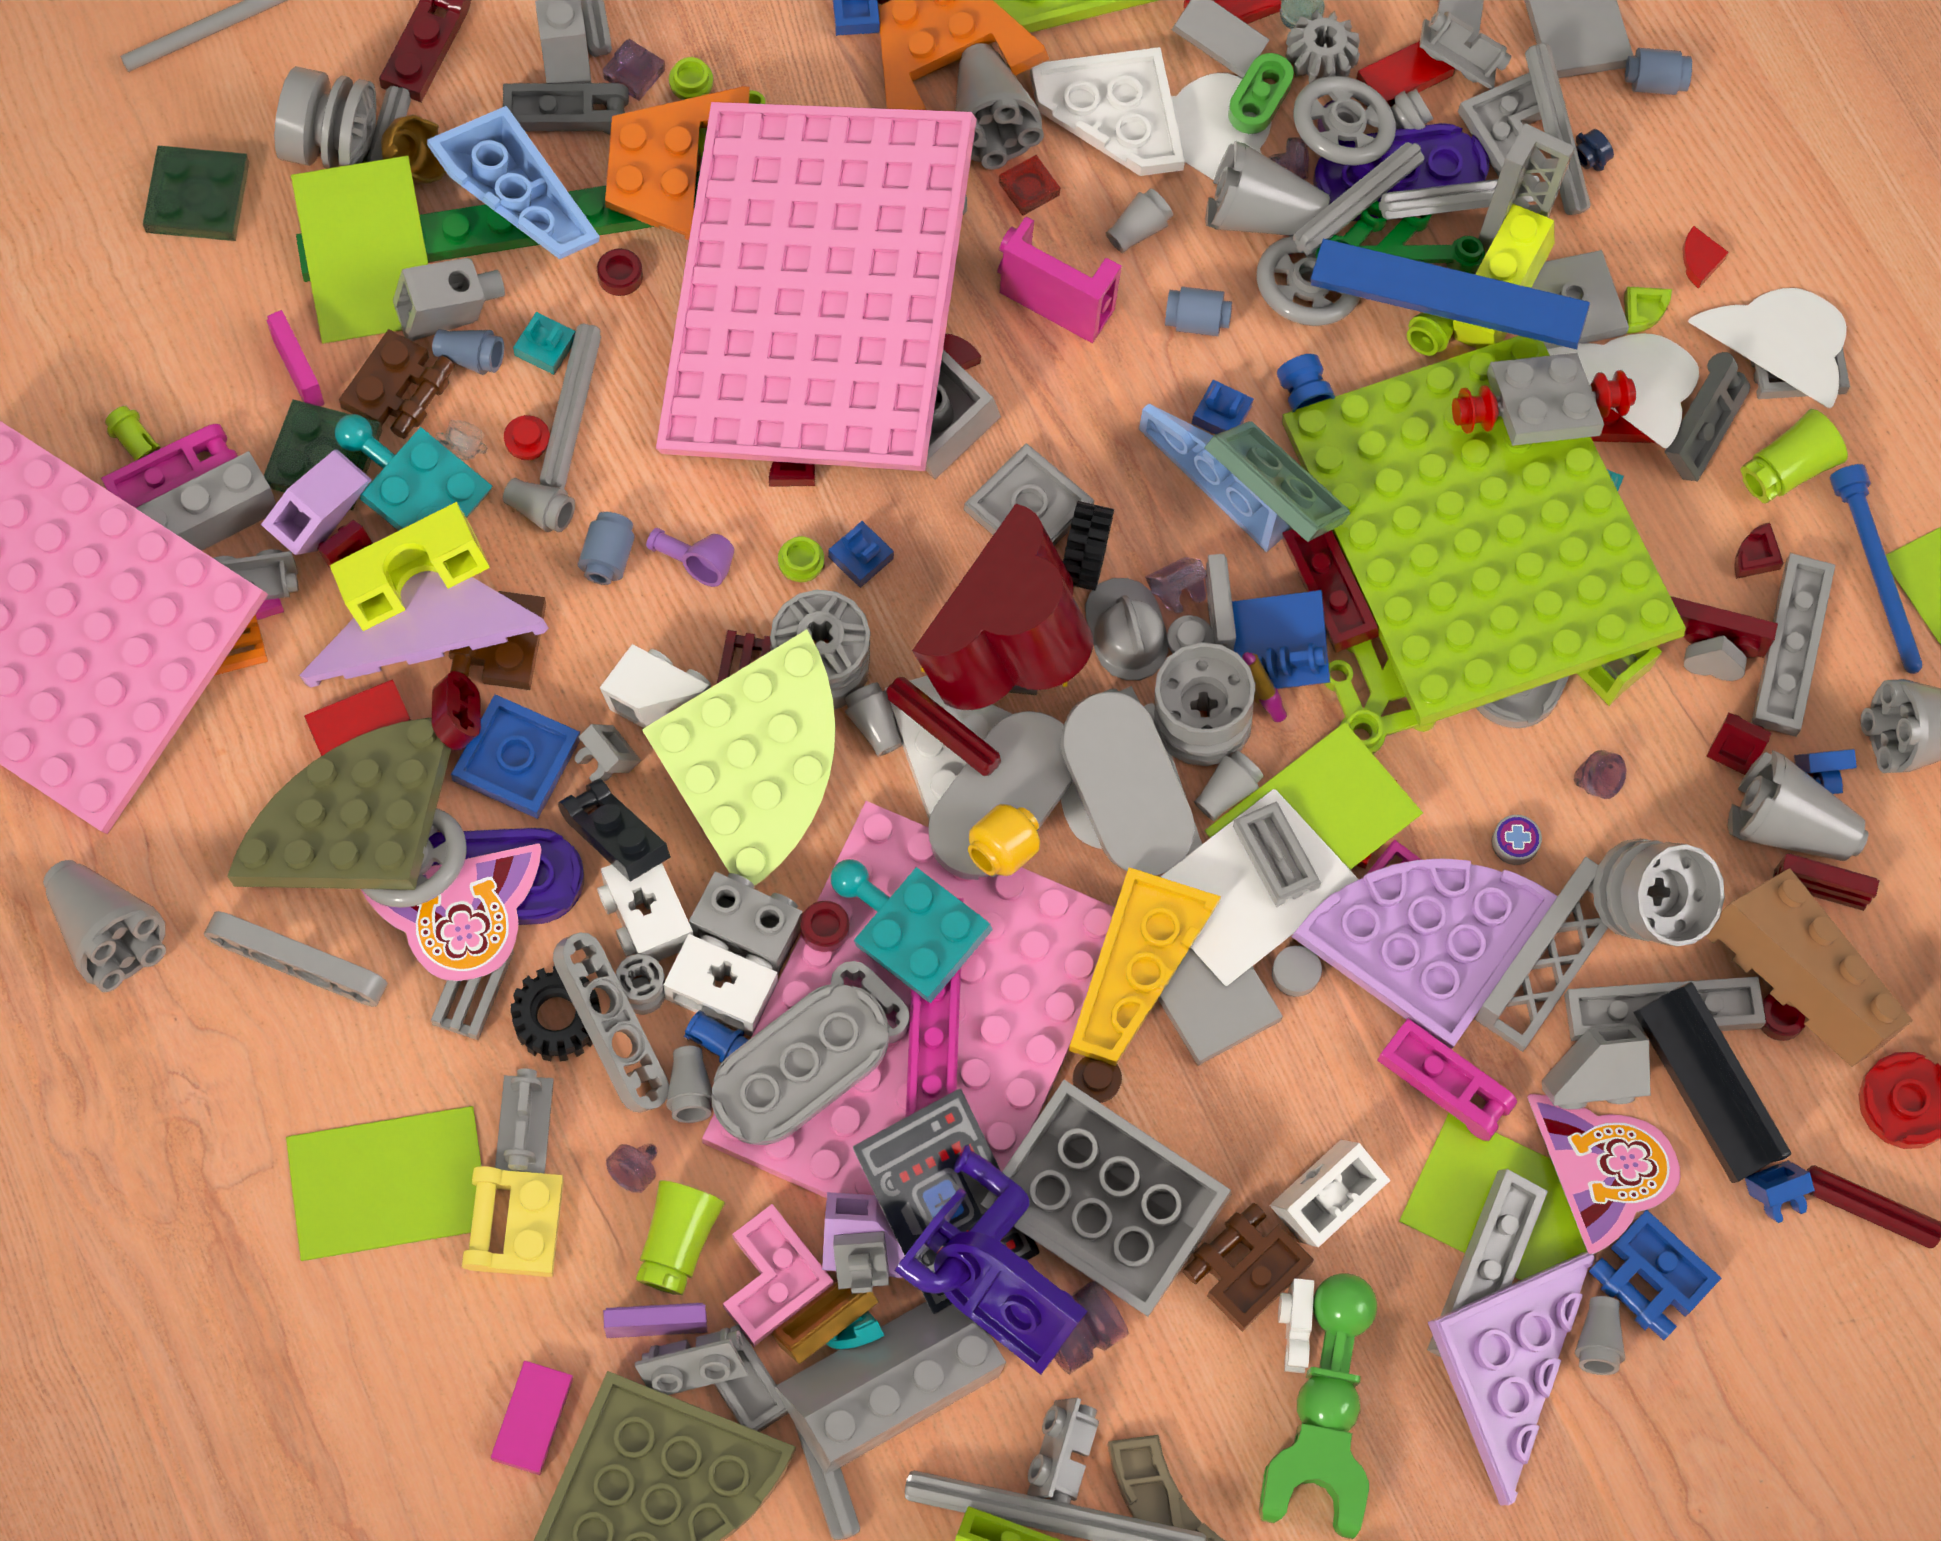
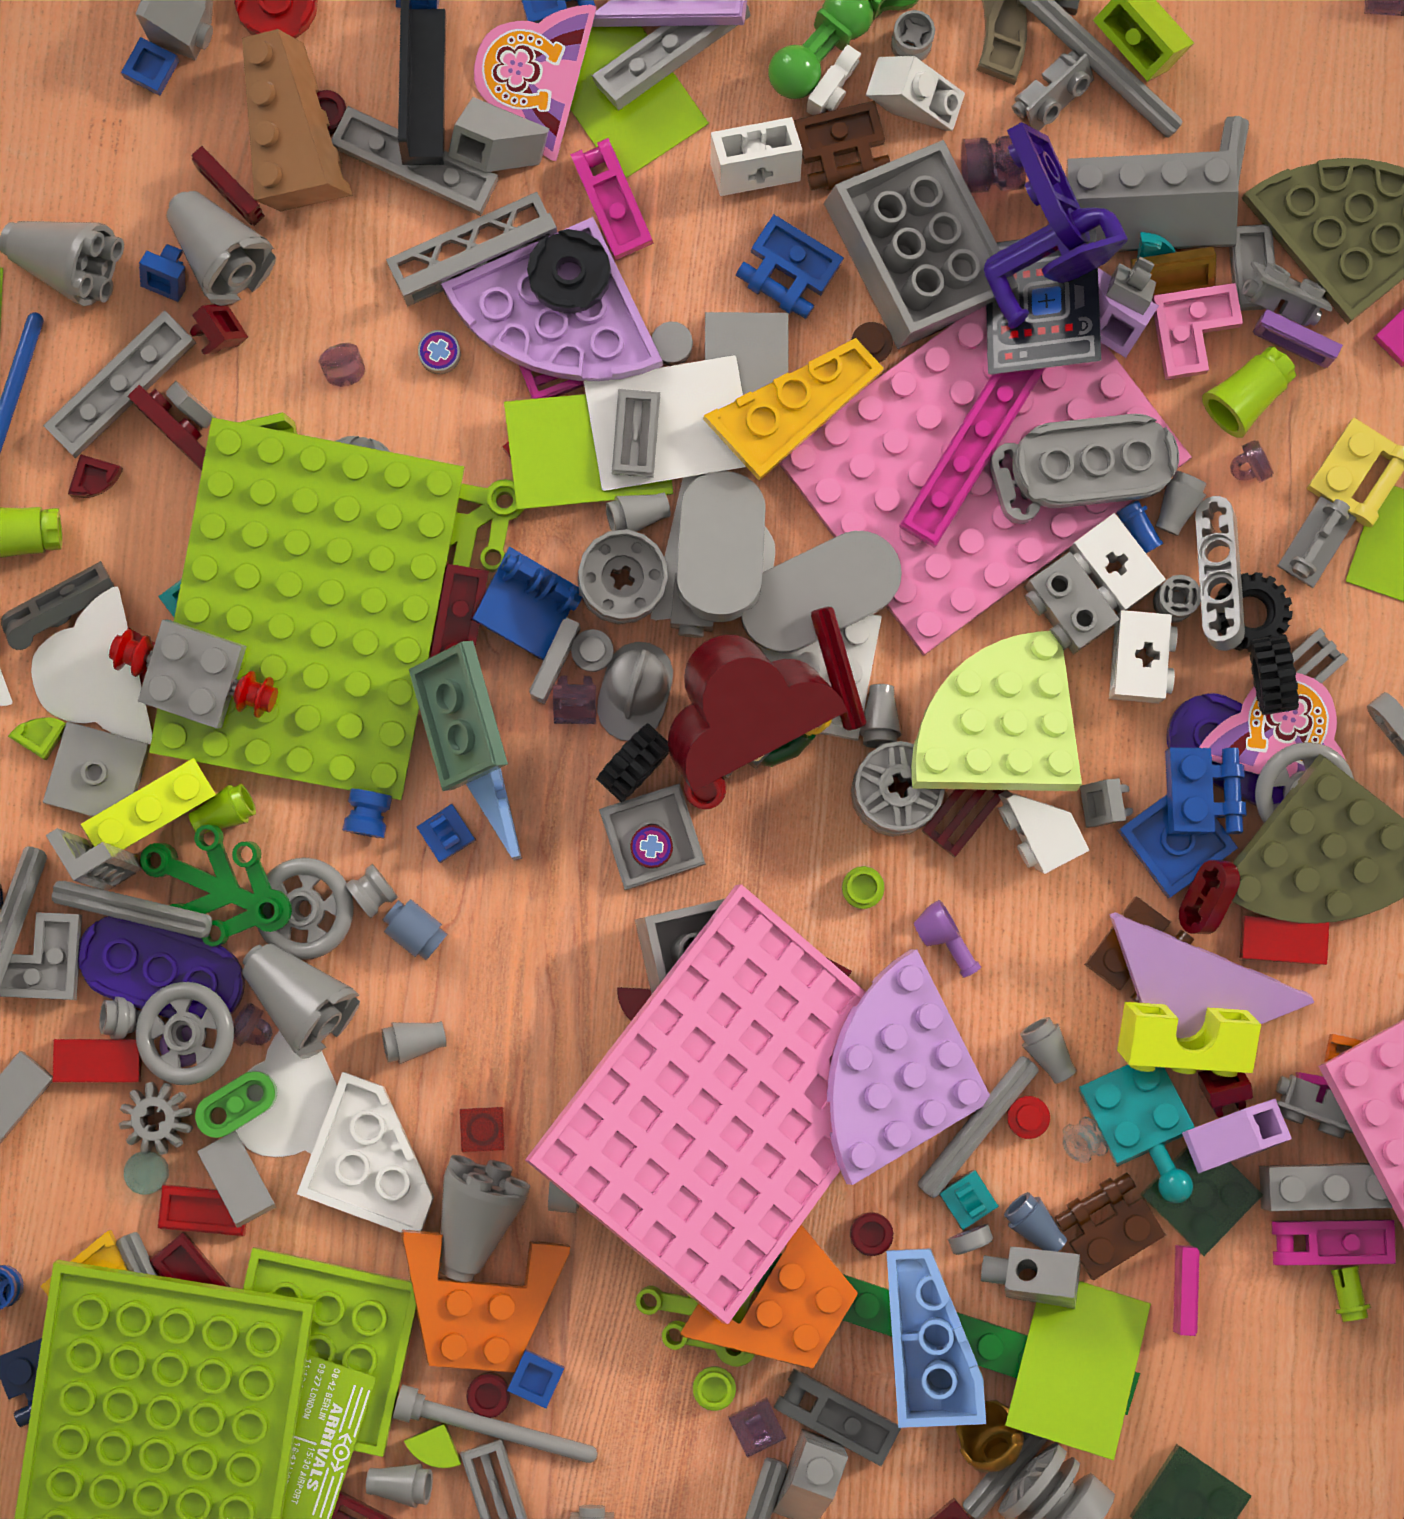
camera: 150 degrees left, 15 degrees up
black plate [558,778,671,882] -> none
sand blue brick [578,512,635,585] -> none
dark red tile [801,901,850,952] -> none
blue tile [828,521,894,588] -> none
teal plate [830,859,993,1003] -> none
yellow head [968,804,1040,876] -> none
dark pink panel [997,216,1122,344] -> none
piece [1242,652,1287,722] -> none
light grey axle [1293,142,1424,254] -> none
blue tile [1310,238,1590,350] -> none
light grey hinge [1419,11,1511,89] -> none
light grey wheel [1593,838,1725,946] -> none
none -> light grey wheel [346,864,398,918]
none -> black tile [527,229,611,314]
none -> tile [630,825,673,869]
none -> blue plate [736,214,844,319]
none -> lavender plate [827,949,990,1185]
none -> white slope [866,56,965,131]
none -> light grey wheel [891,10,935,61]
none -> light grey tile [948,1224,993,1255]
none -> blue plate [1165,747,1247,835]
none -> black tyre [1249,634,1299,715]

